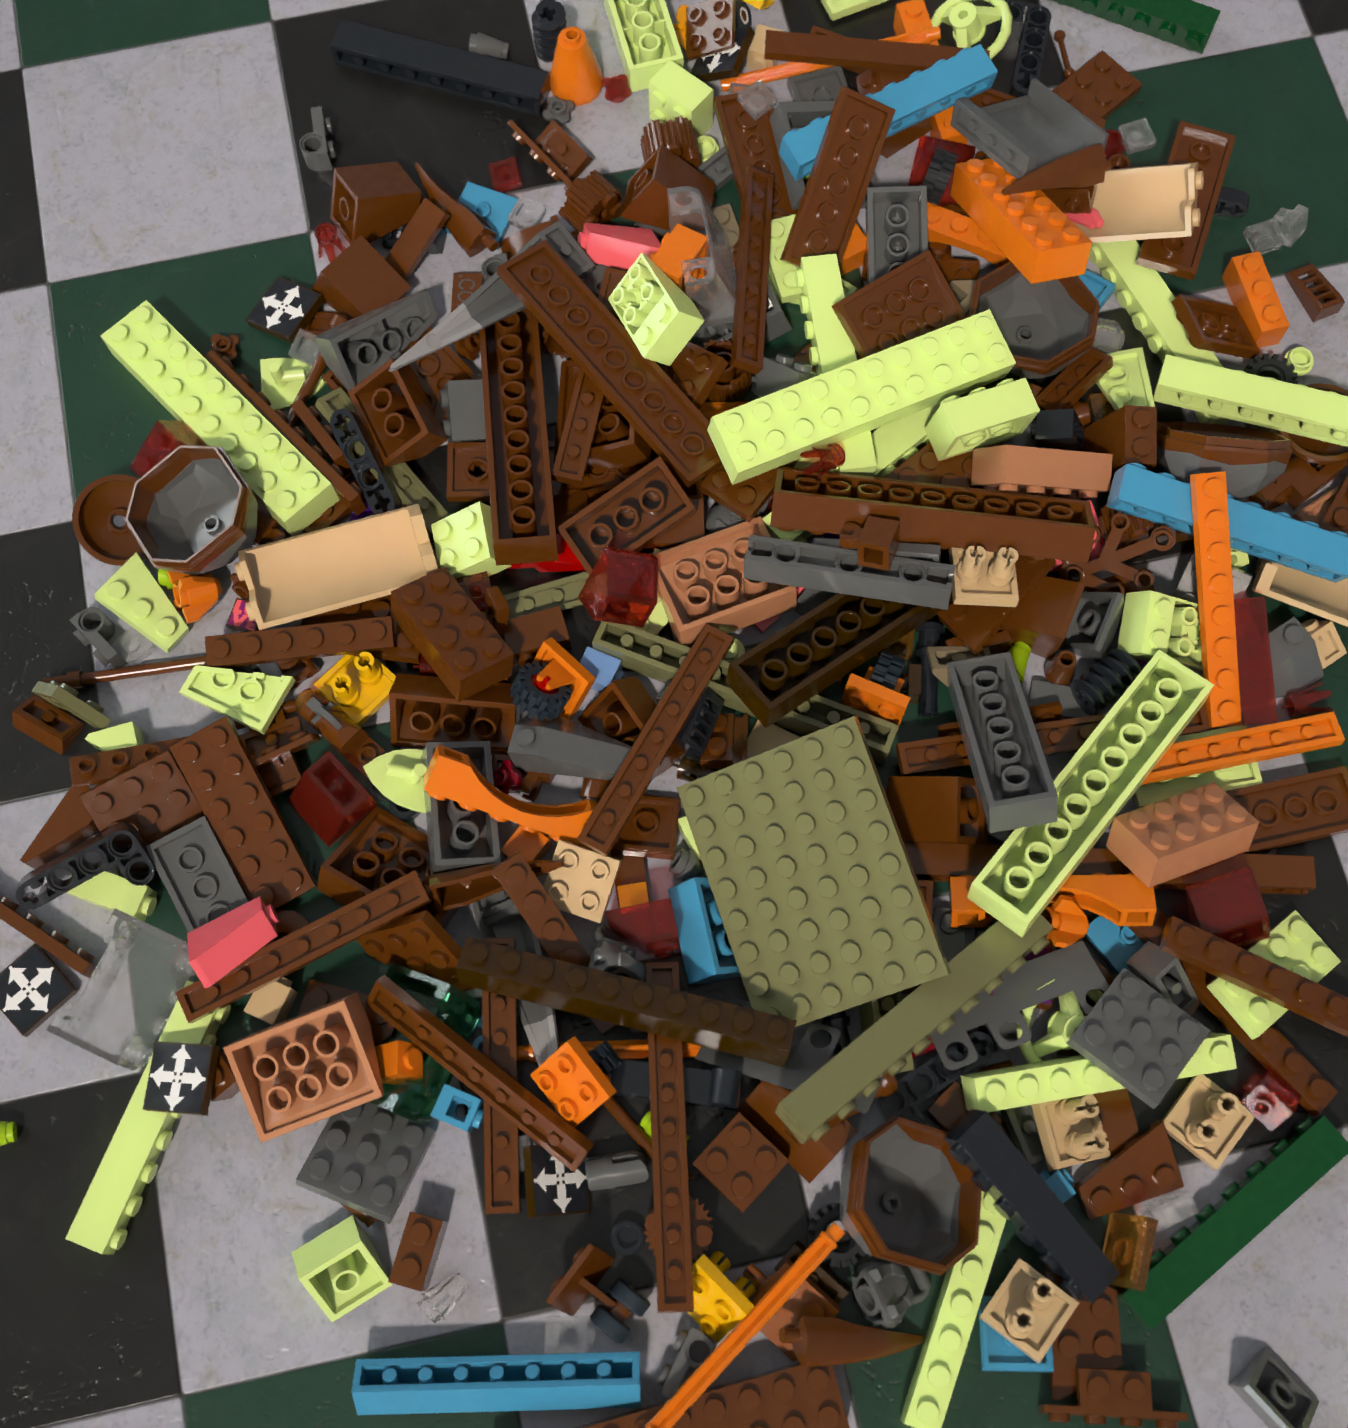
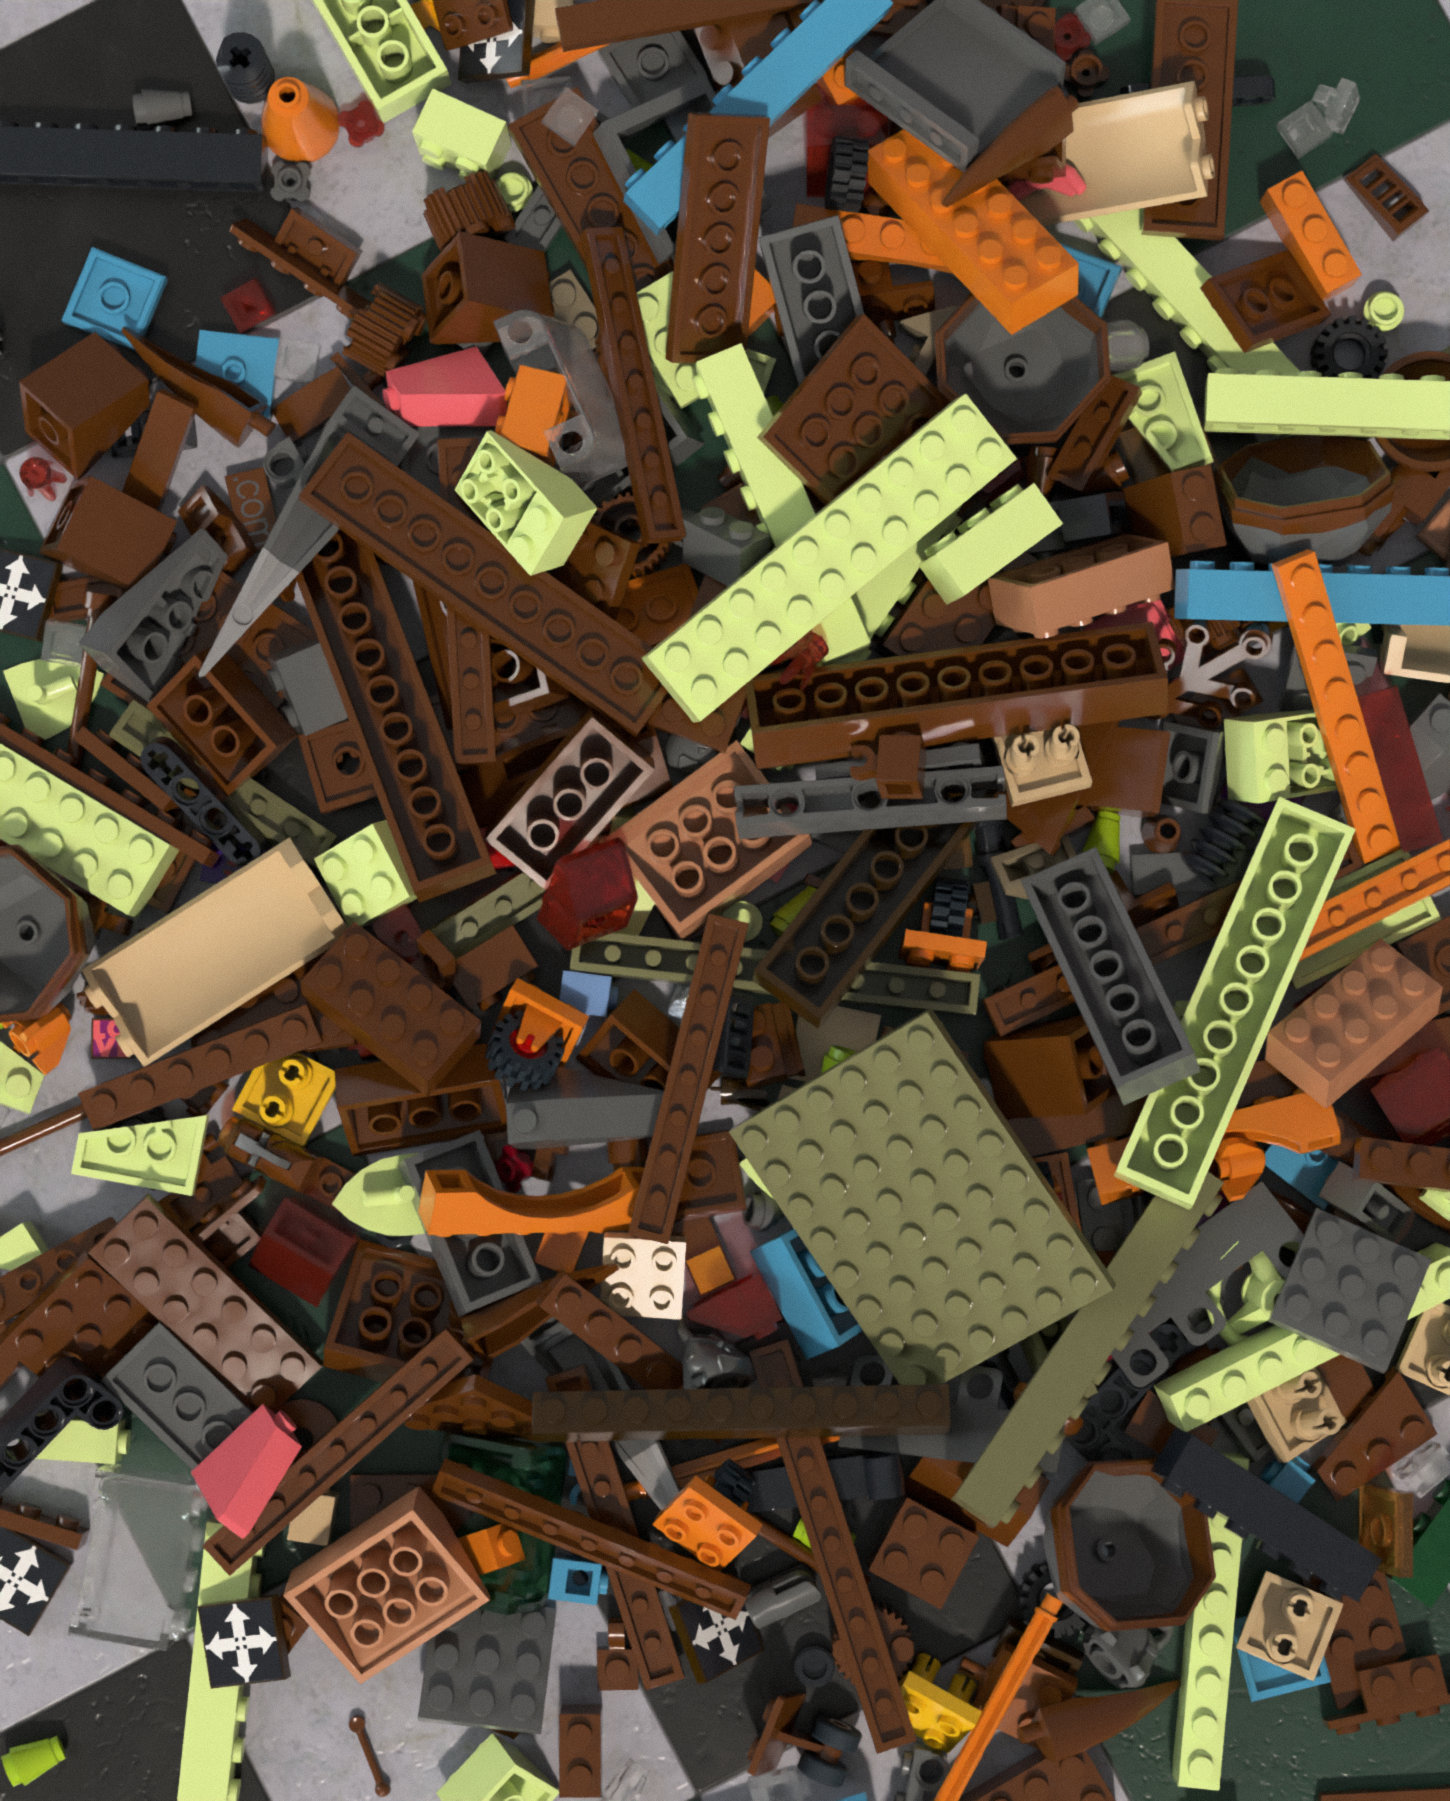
camera: 15 degrees left, 15 degrees up
none -> dark azure plate [62,247,168,353]
none -> reddish brown slope [178,485,257,576]
none -> reddish brown hinge [348,1715,391,1797]
none -> reddish brown plate [597,1617,639,1691]

